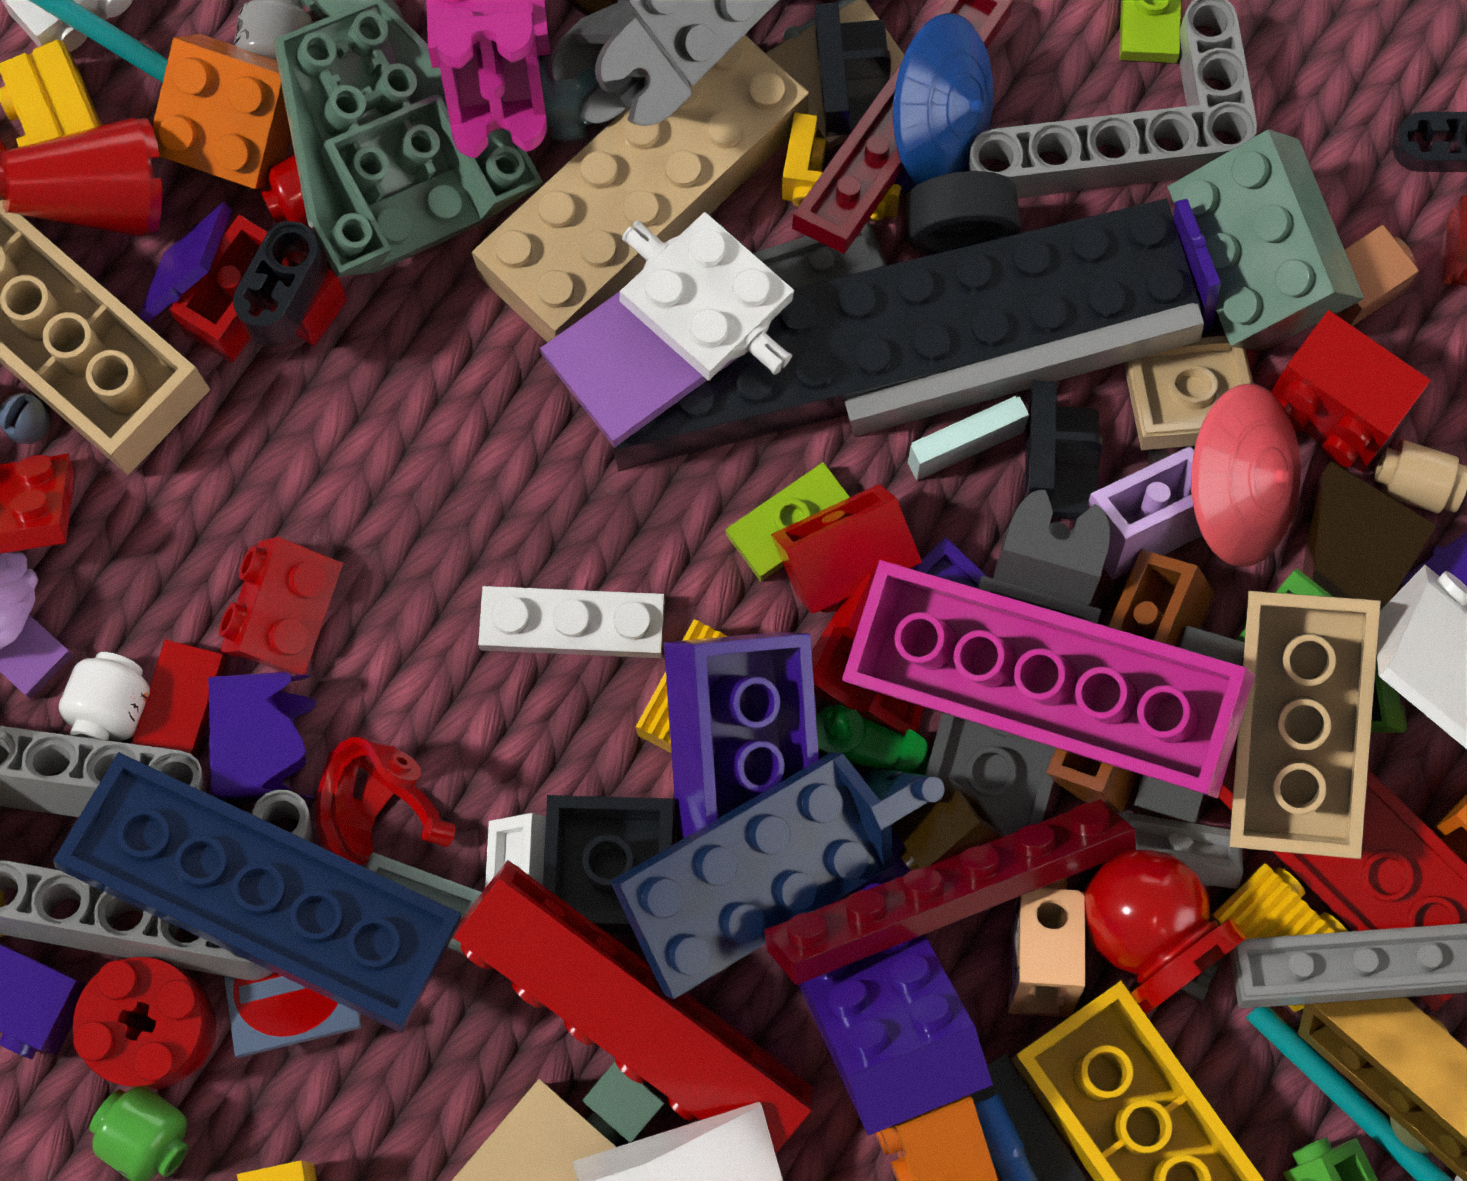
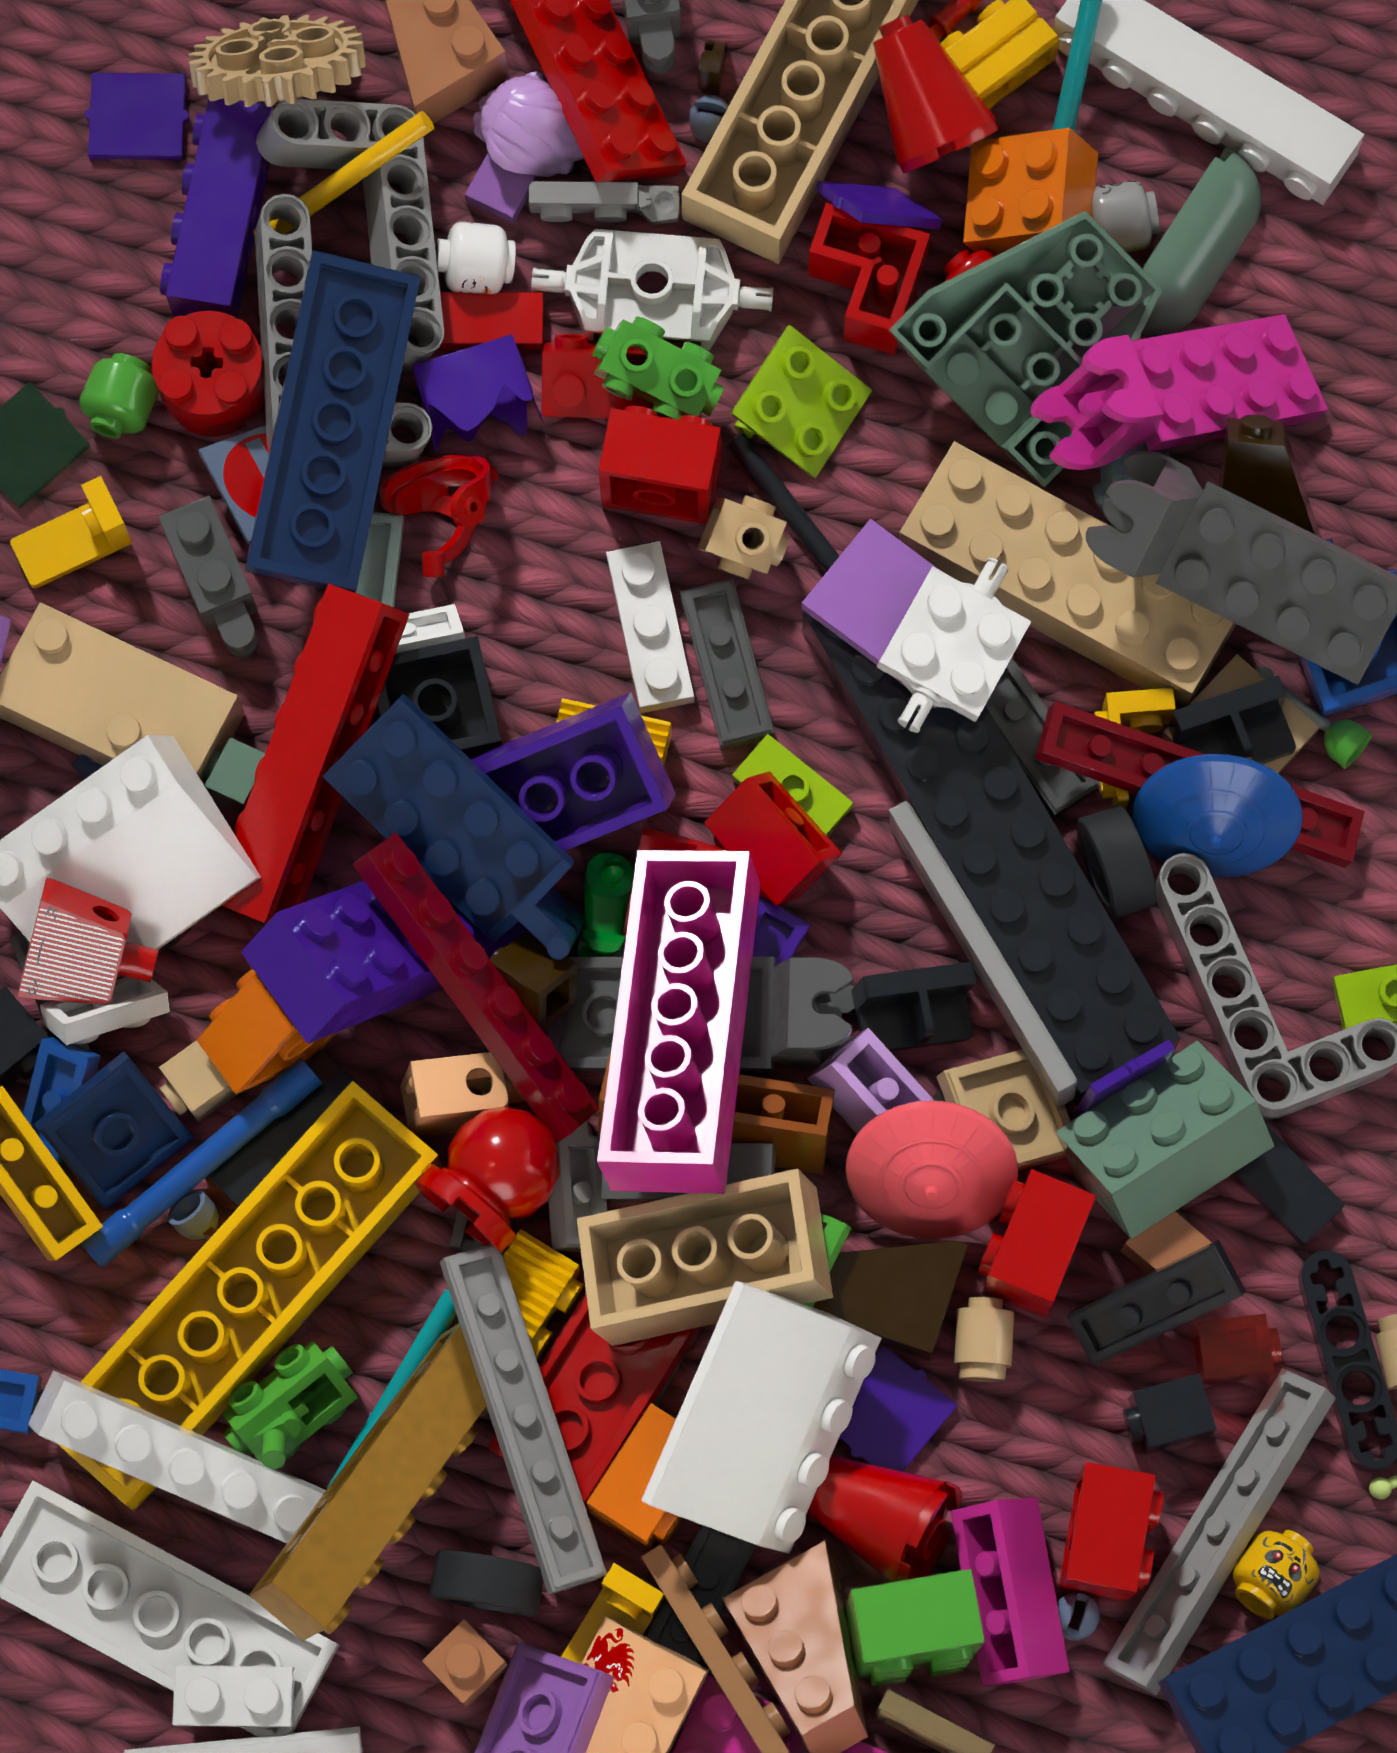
camera: 75 degrees right, 0 degrees up
black beam [233,221,327,347] -> none
light aqua tile [908,396,1029,481] -> none
none -> dark grey brick [158,496,259,659]
none -> light grey hinge [529,181,679,226]
none -> white plate [531,229,774,350]
none -> bright green brick [592,316,724,420]
none -> red brick [598,406,721,525]
none -> dark grey tile [680,578,775,751]
none -> tan brick [697,495,789,580]
none -> black bar [727,434,840,573]
none -> lime hinge [730,325,872,478]
none -> black tile [1066,1240,1246,1366]
none -> black tile [1232,1123,1345,1246]

